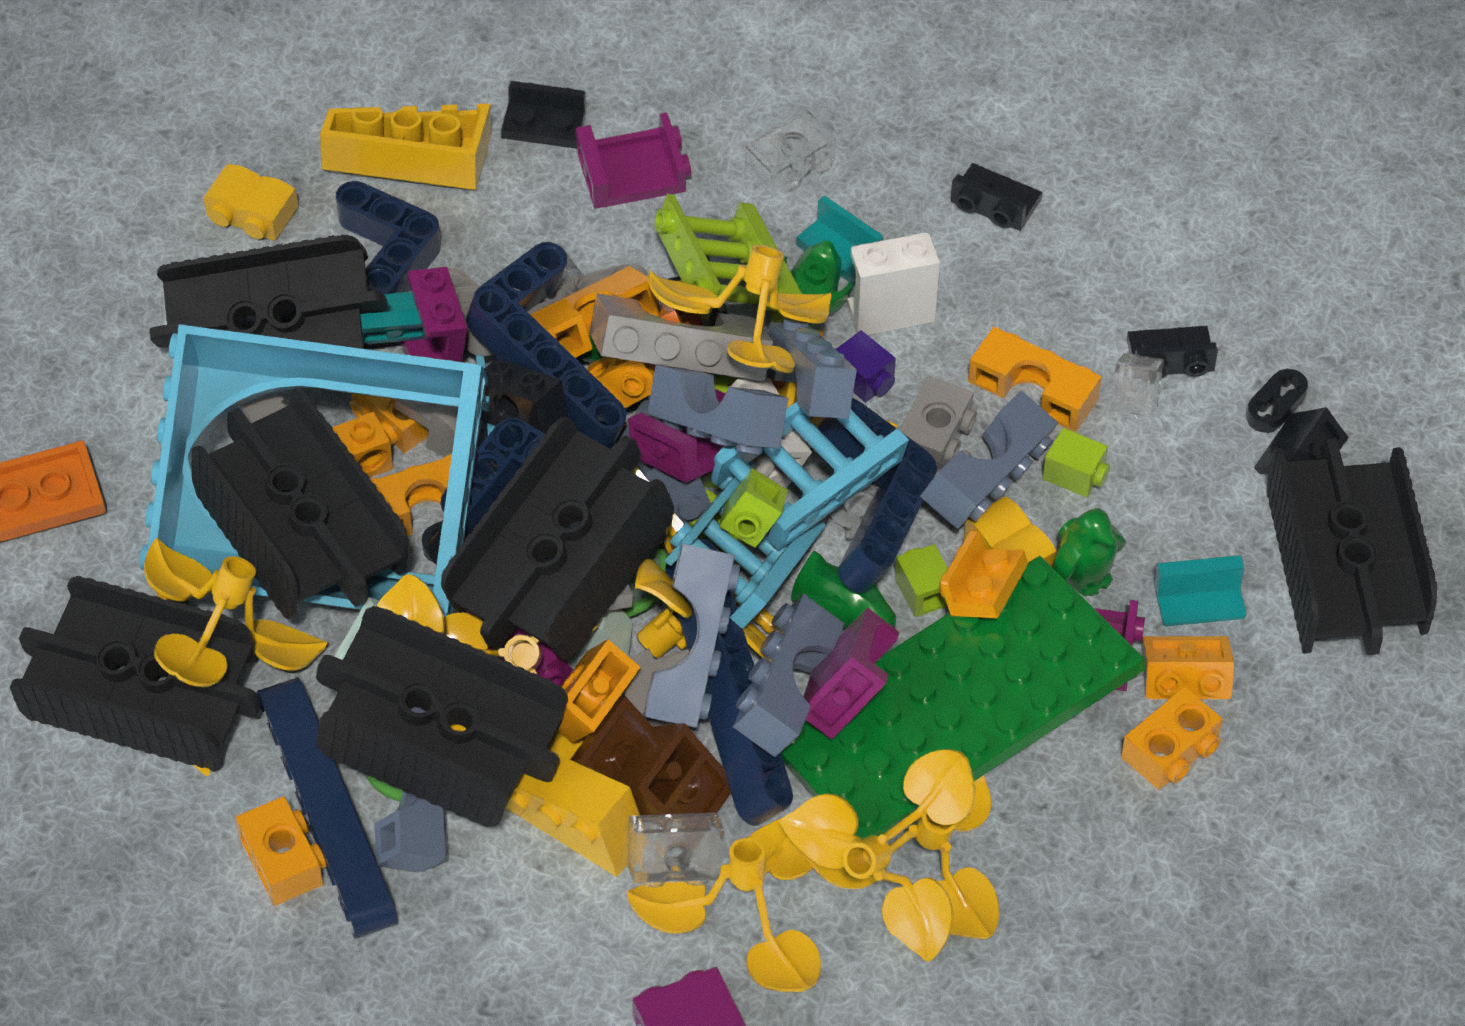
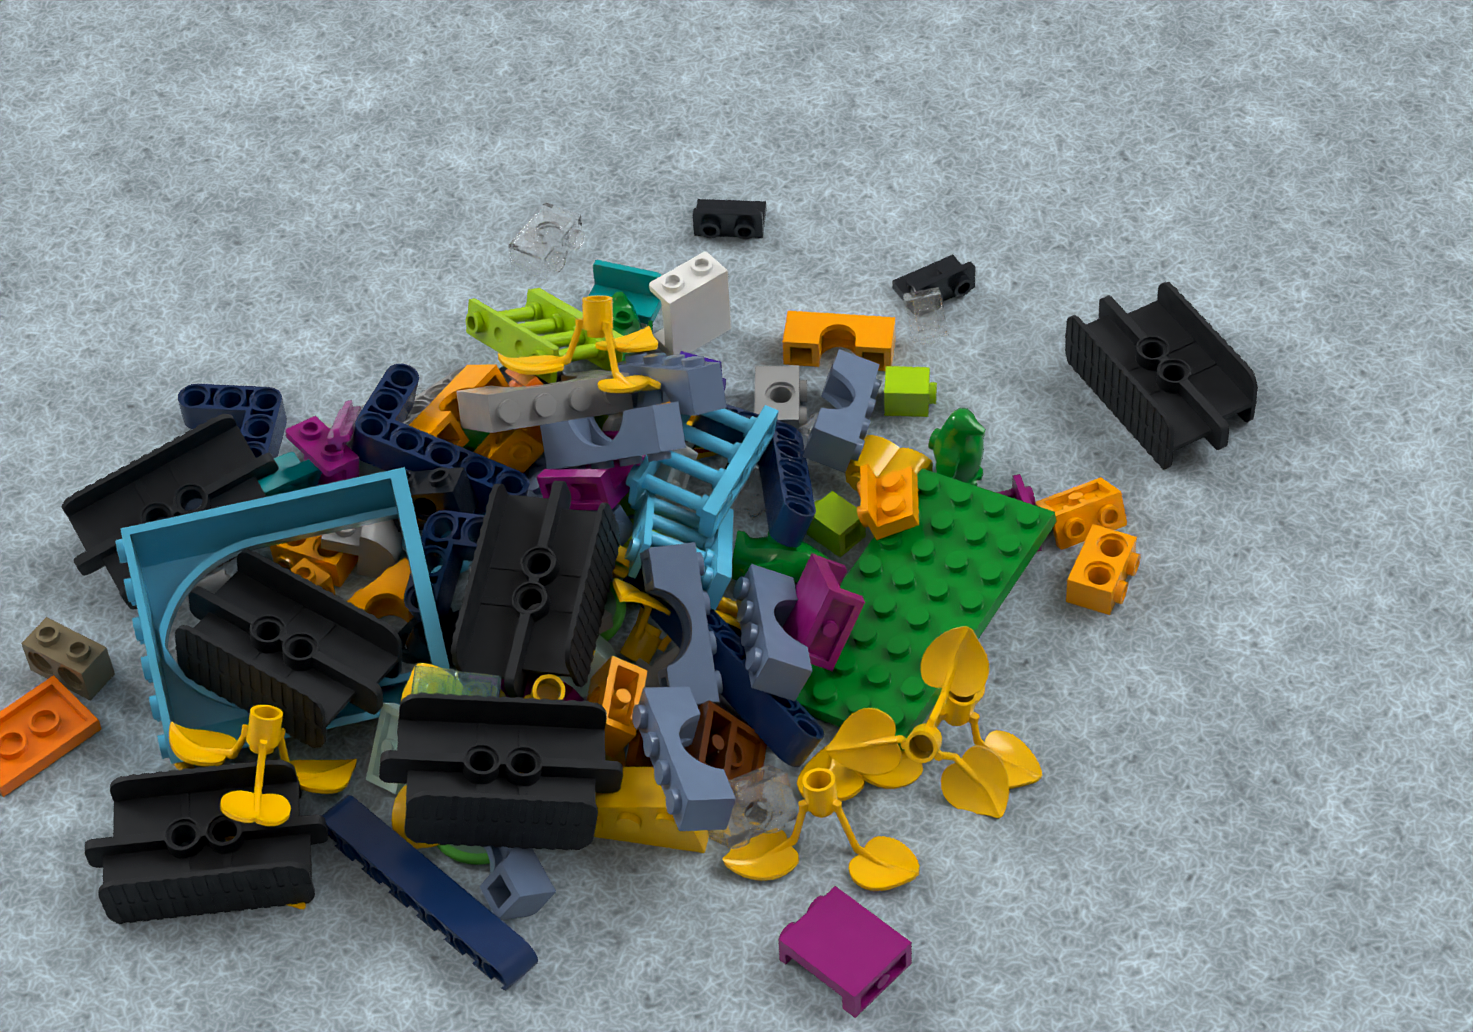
camera: 20 degrees left, 5 degrees down
yellow brick [203,164,299,240] -> none
light orange brick [235,796,326,906] -> none
yellow wedge [320,103,491,190] -> none
black bracket [501,81,586,149] -> none
magenta panel [575,112,691,209] -> none
lime brick [719,468,788,548] -> none
teal panel [1154,555,1247,627] -> none
black beam [1246,369,1308,433] -> none
black panel [1254,407,1349,474] -> none
none -> dark tan brick [21,617,115,701]
none -> magenta axle [327,400,362,451]
none -> clear light blue slope [411,665,502,697]
none -> sand blue arch [632,687,736,831]

